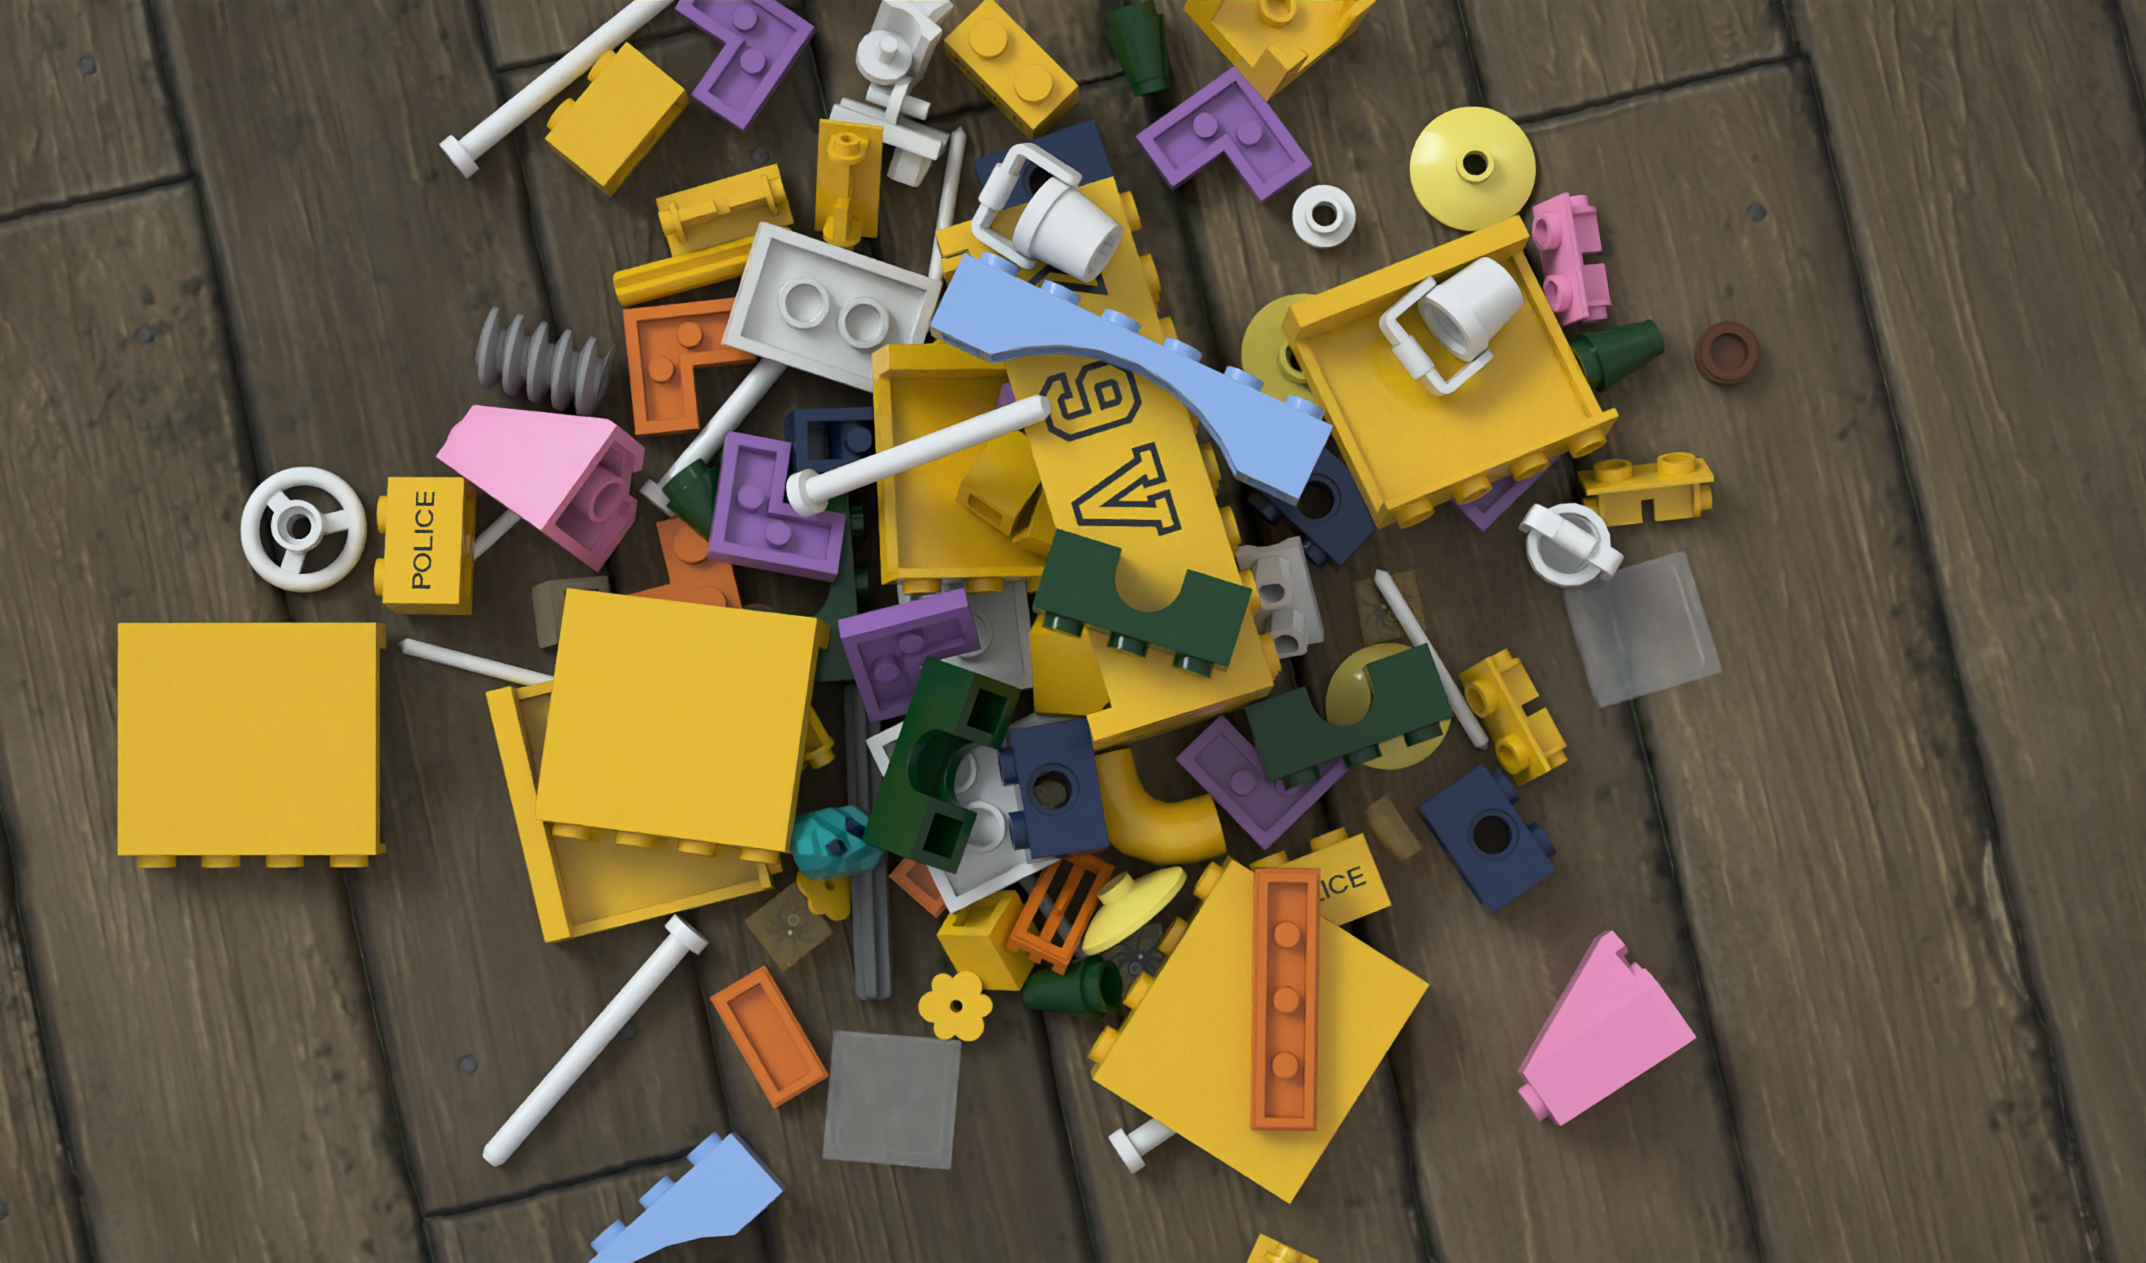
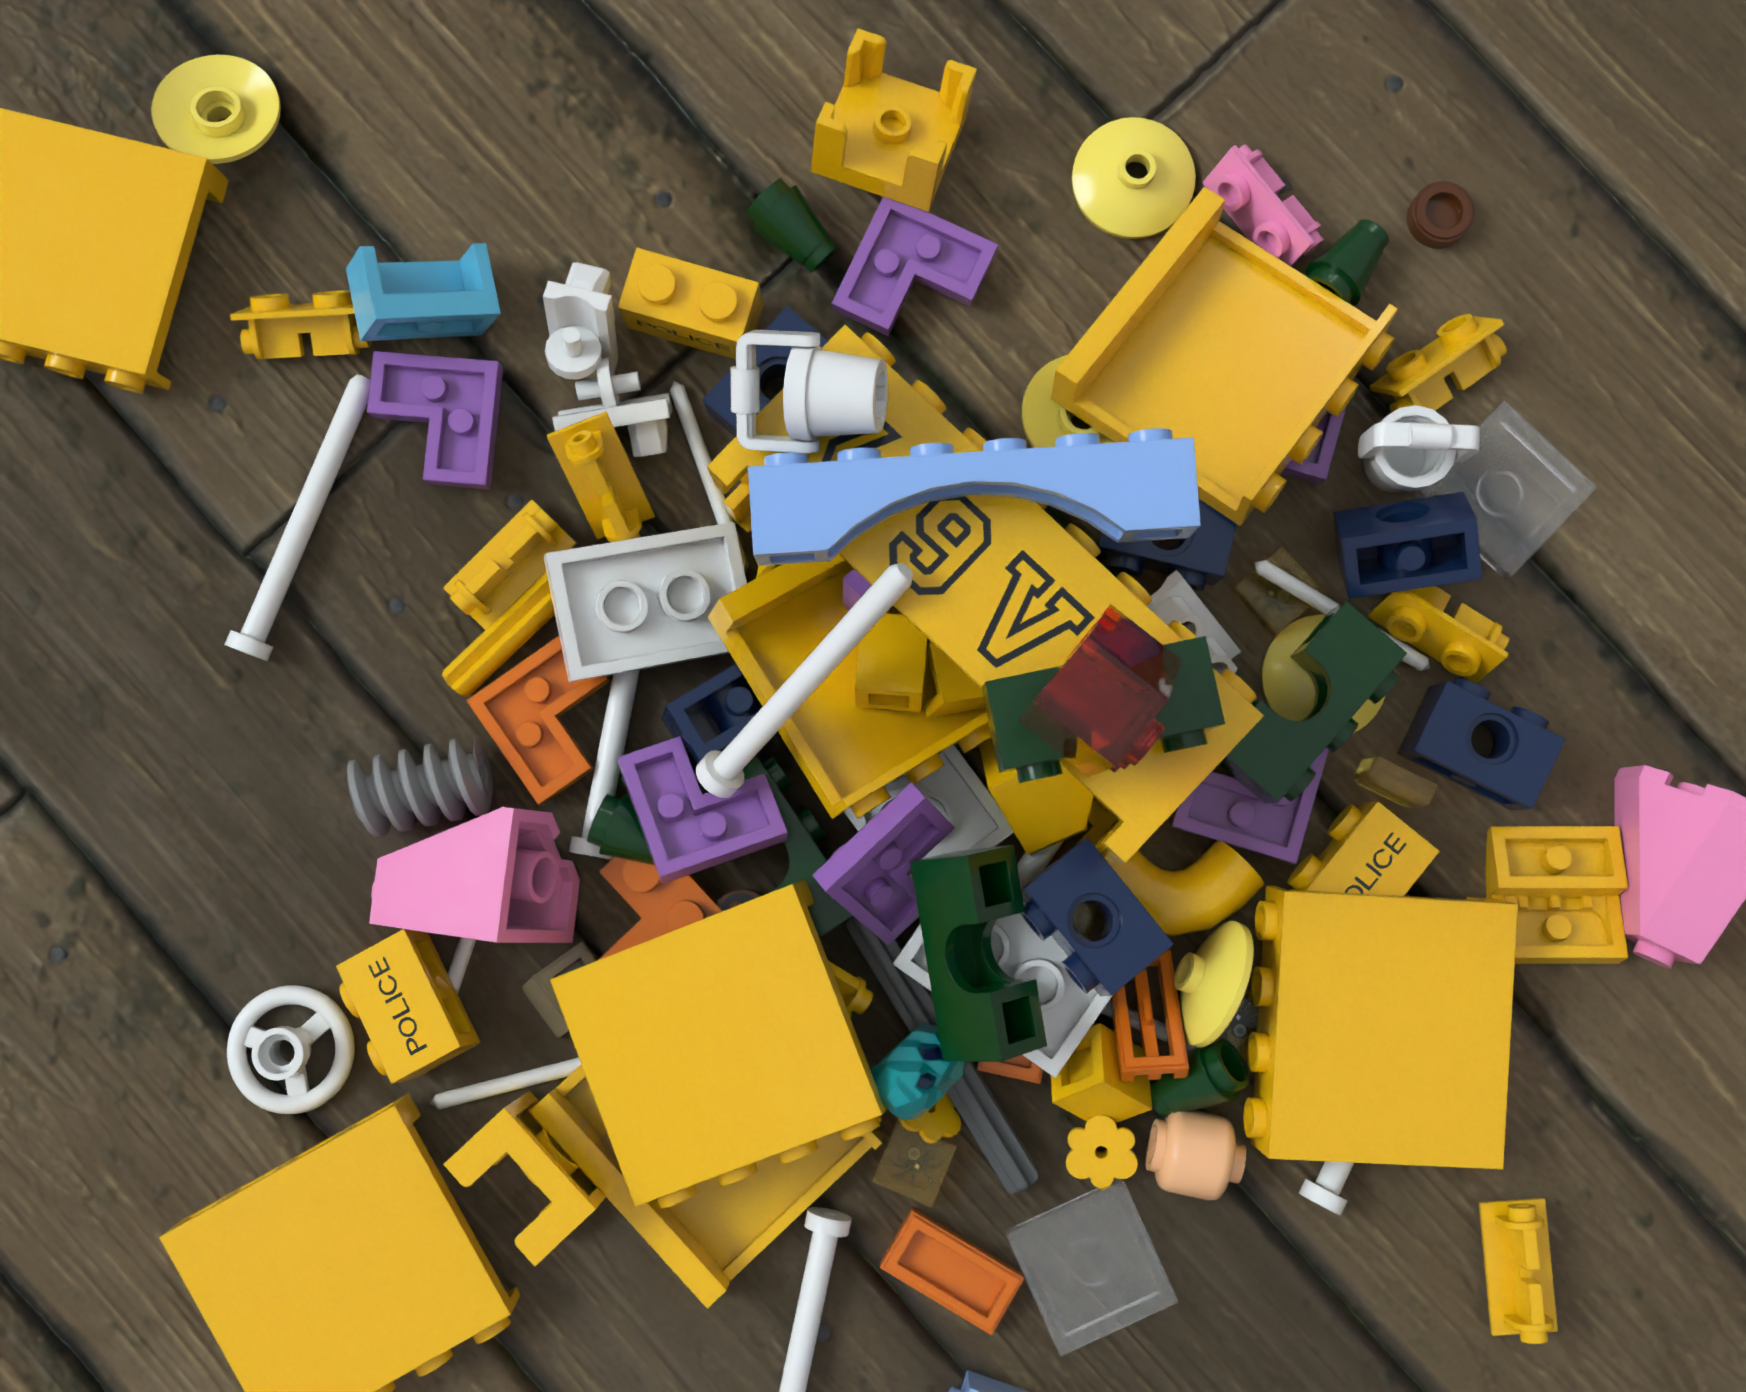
camera: 25 degrees left, 0 degrees up
yellow brick [545,42,691,198] -> none
orange tile [1250,867,1321,1131] -> none
white plate [1292,185,1356,249] -> none
white piece [1379,257,1524,397] -> none
none -> yellow panel [443,1091,606,1267]
none -> clear red wedge [1017,604,1182,777]
none -> light nougat head [1146,1110,1246,1200]
none -> dark blue brick [1333,491,1482,599]
none -> yellow slope [1485,826,1628,964]

